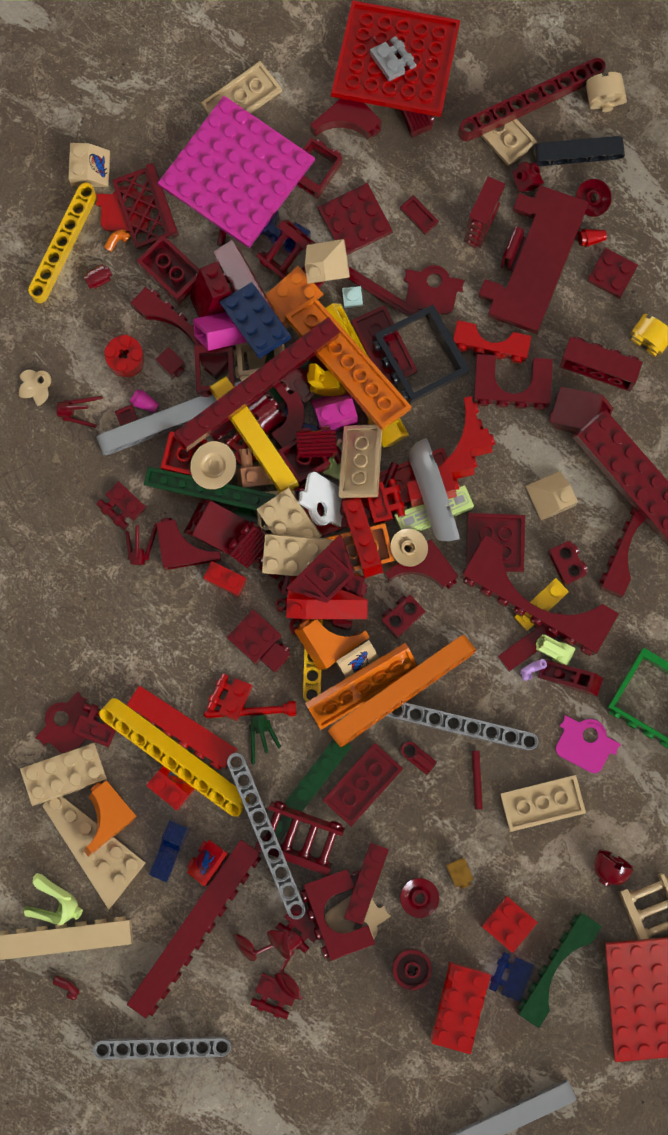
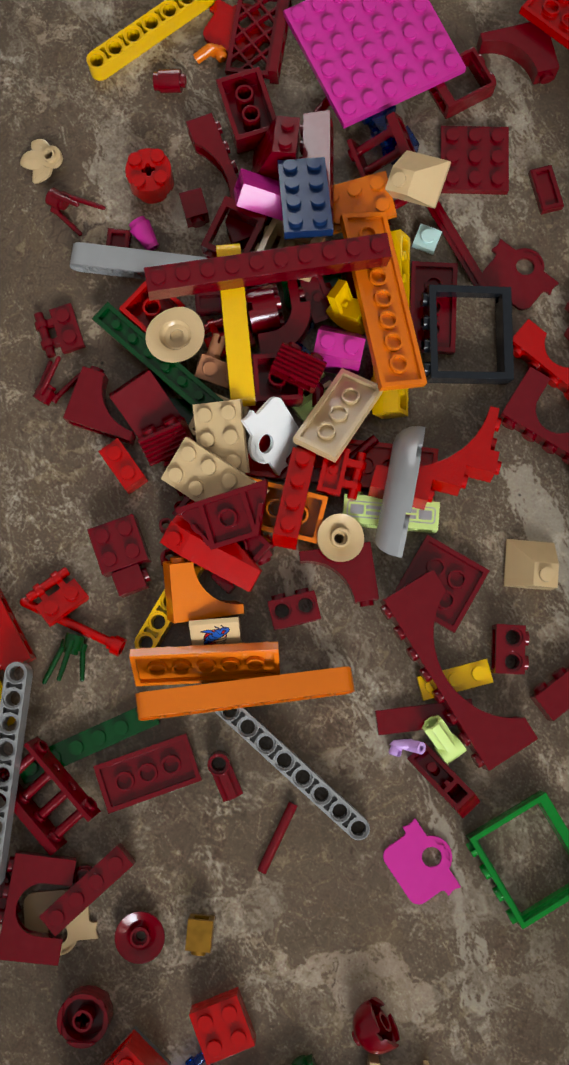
camera: 30 degrees right, 0 degrees up
tan plate [500,775,586,832] -> none

